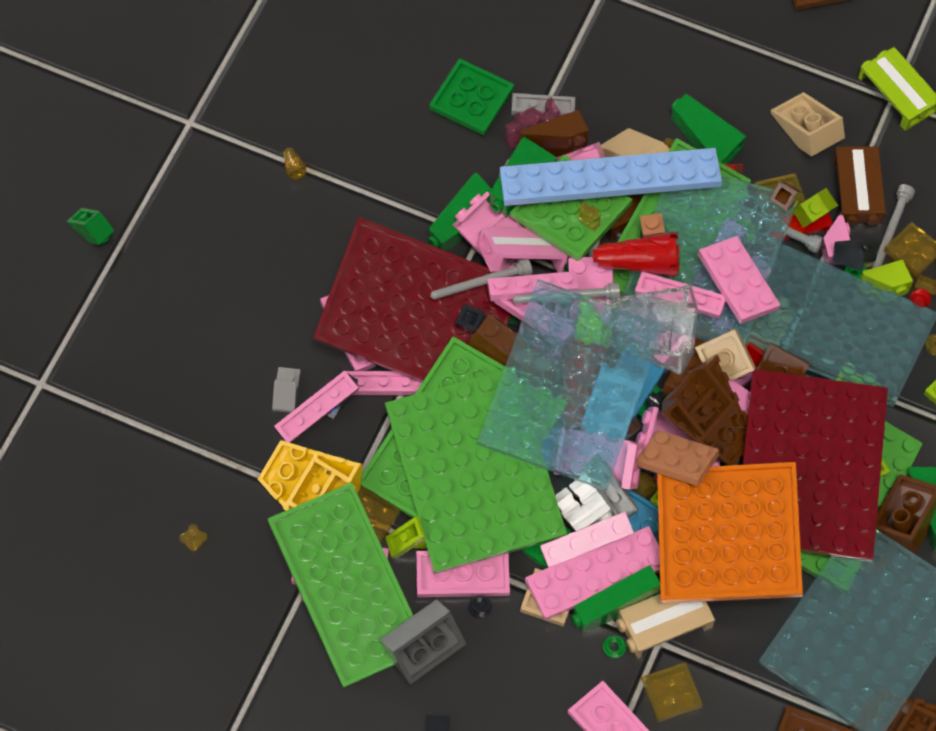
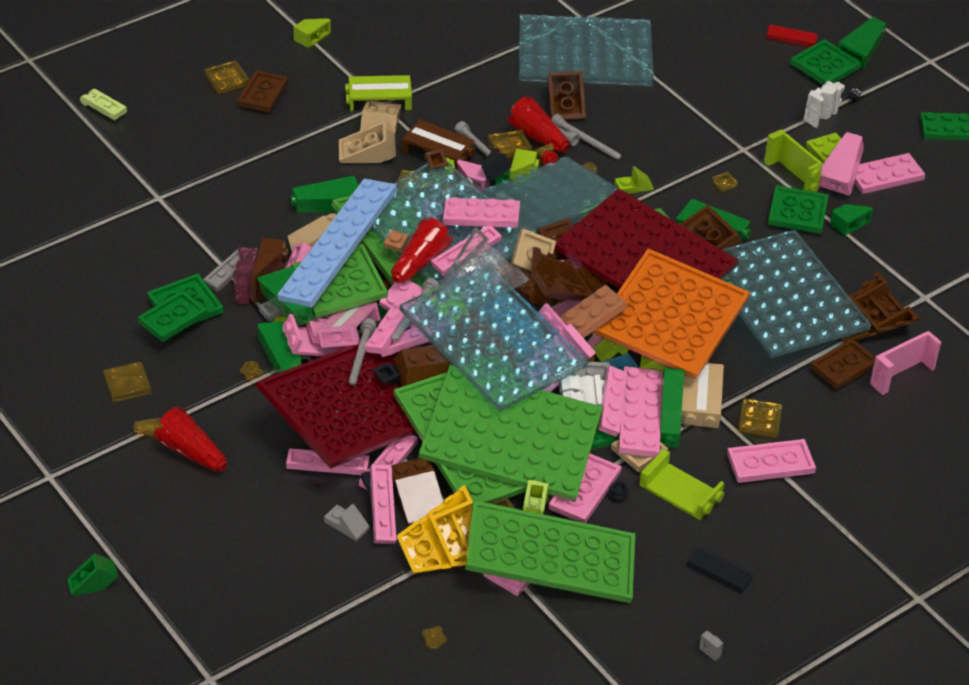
camera: 60 degrees left, 20 degrees down
dark grey slope [380,599,466,685] -> none
clear yellow plate [578,202,600,231] -> none
green plate [603,635,626,659] -> none
none -> clear yellow plate [103,362,152,402]
none -> green plate [138,290,208,342]
none -> red cone [154,407,228,472]
none -> clear yellow plate [240,361,263,380]
none -> tan slope [360,100,402,135]
none -> slope [390,458,443,526]
none -> lime panel [639,449,725,520]

